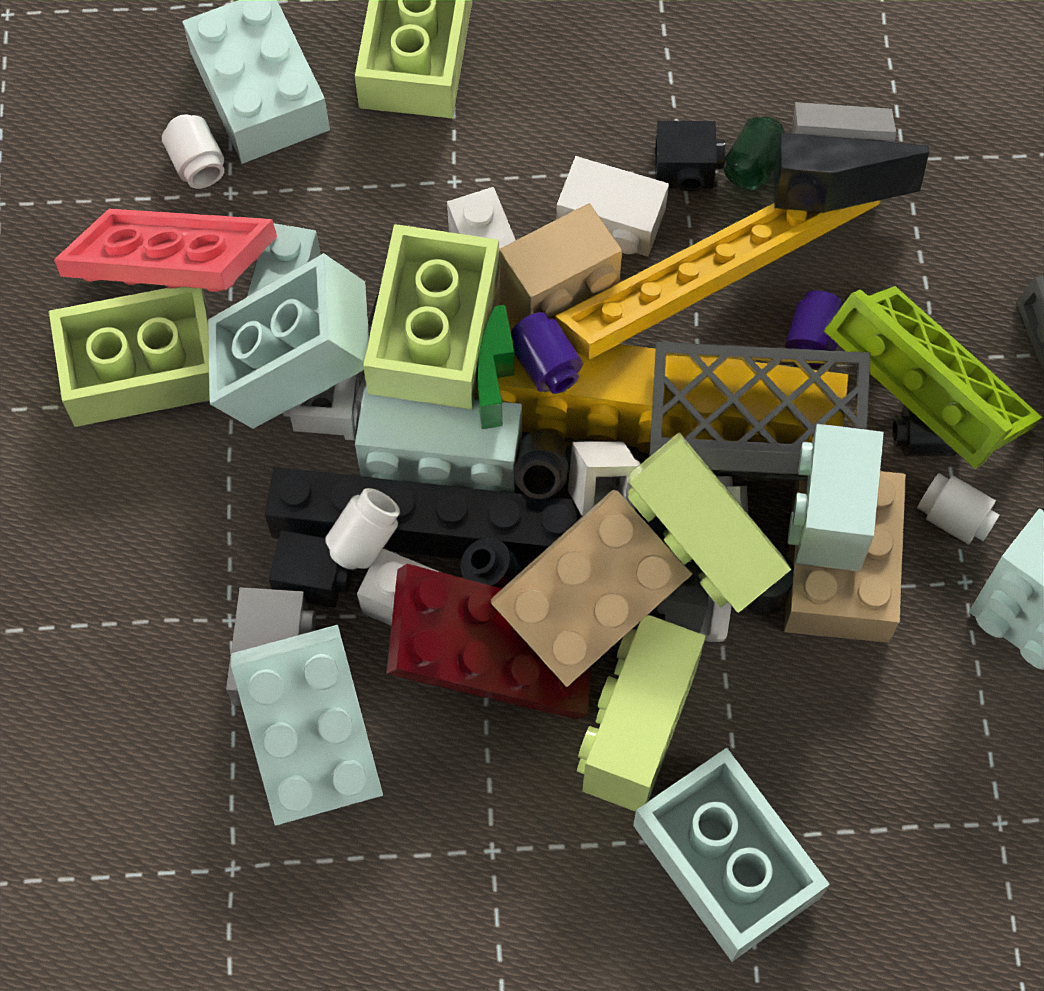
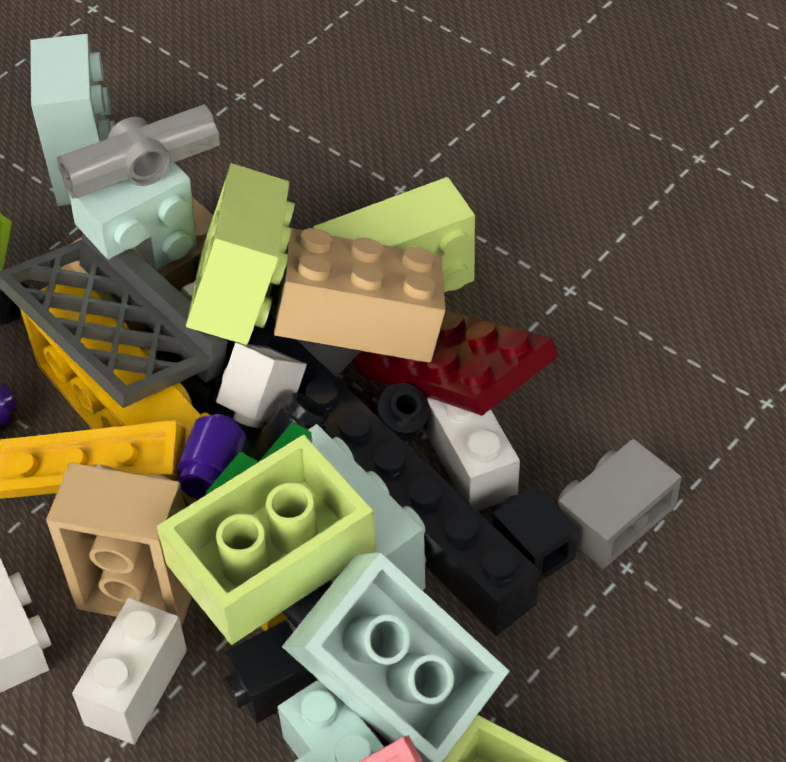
camera: 135 degrees left, 15 degrees down
light aqua brick [231,625,383,826] -> none
white brick [326,488,400,570] -> none
light aqua brick [633,748,830,962] -> none
white brick [917,473,1000,545] -> none
none -> light grey piece [57,104,220,199]

